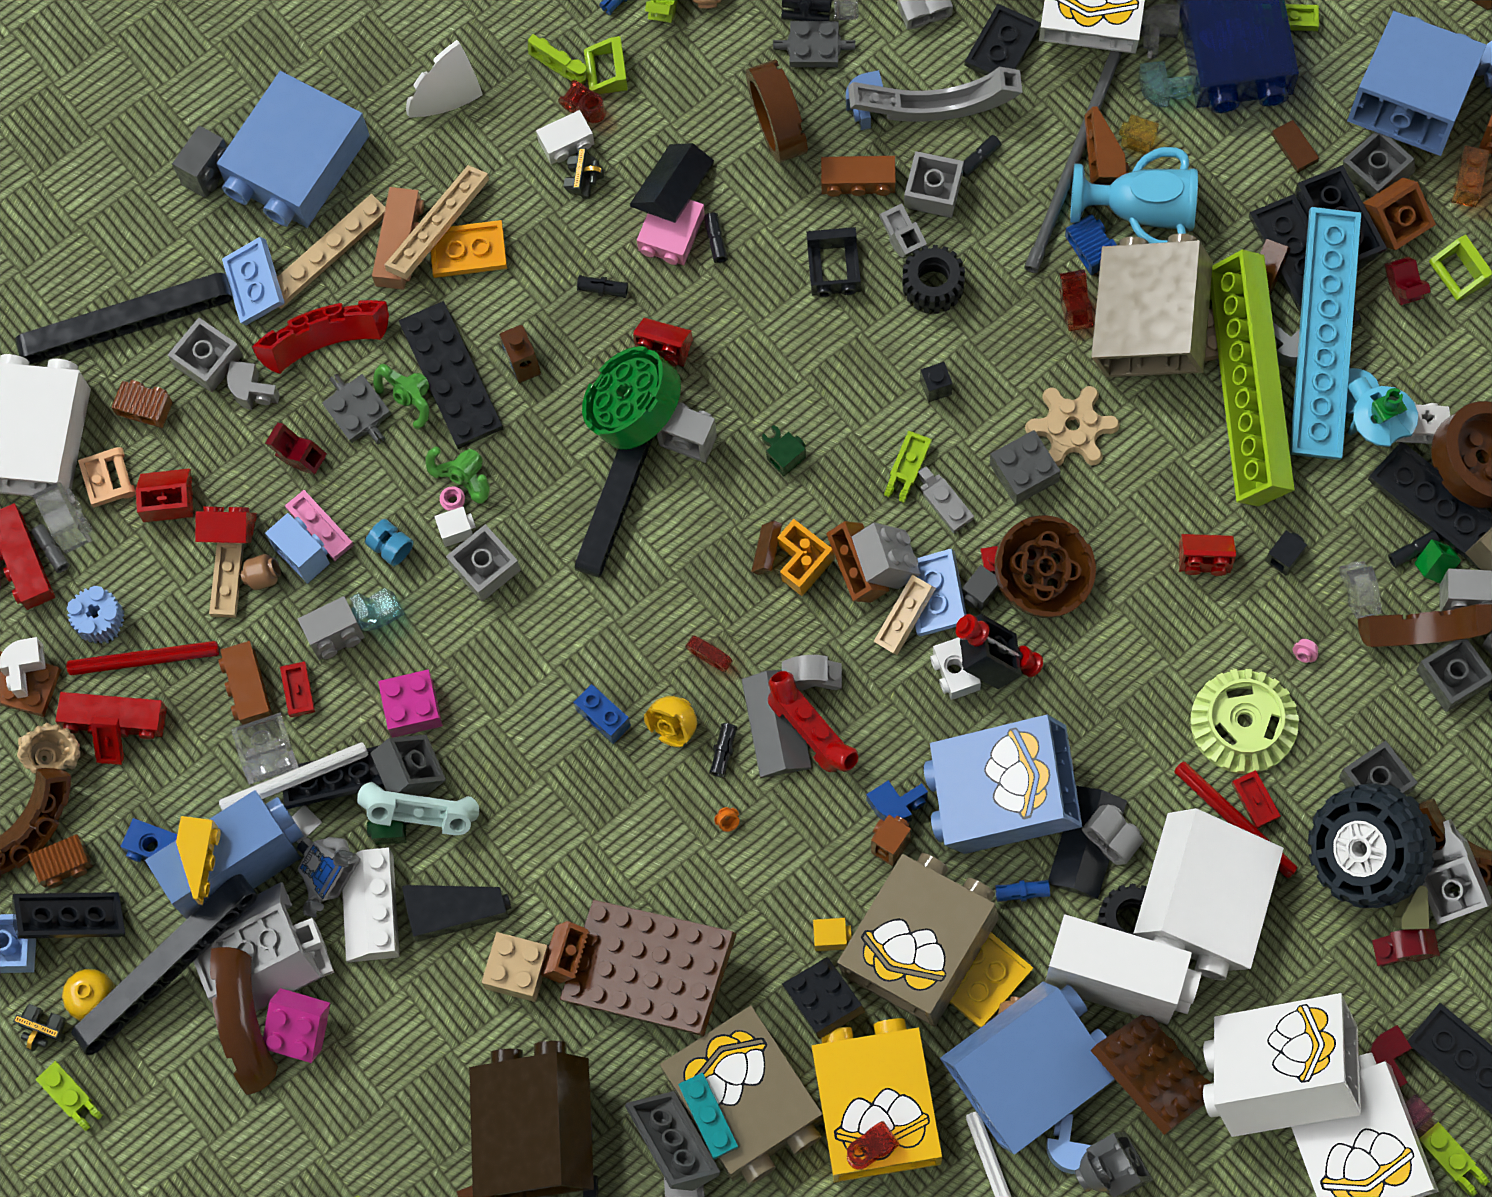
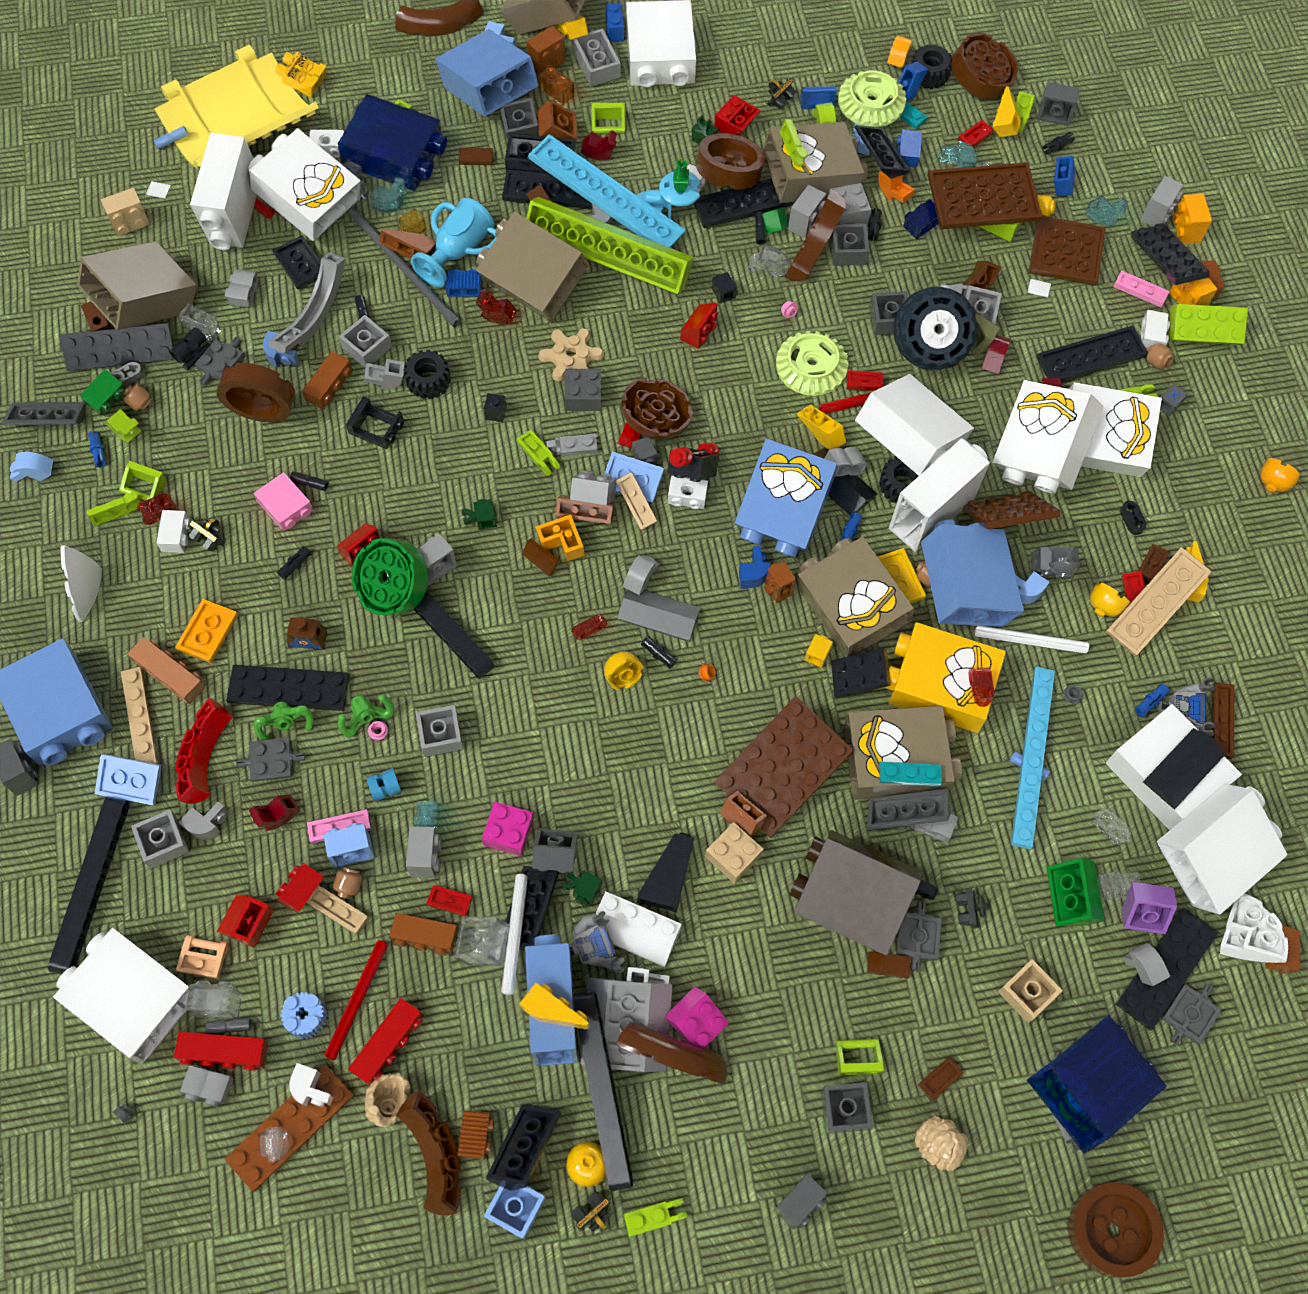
camera: 70 degrees left, 5 degrees down
red plate [90,717,124,765] -> none
dark orange brick [111,380,173,428] -> none
blue brick [120,818,177,862] -> none
light aqua plate [357,782,479,835] -> none
tan plate [385,165,489,280] -> none
white brick [434,507,476,547] -> none
blue brick [573,684,631,744] -> none
black slope [630,143,714,223] -> none
red plate [768,671,858,772] -> none
none -> yellow slope [797,405,846,450]

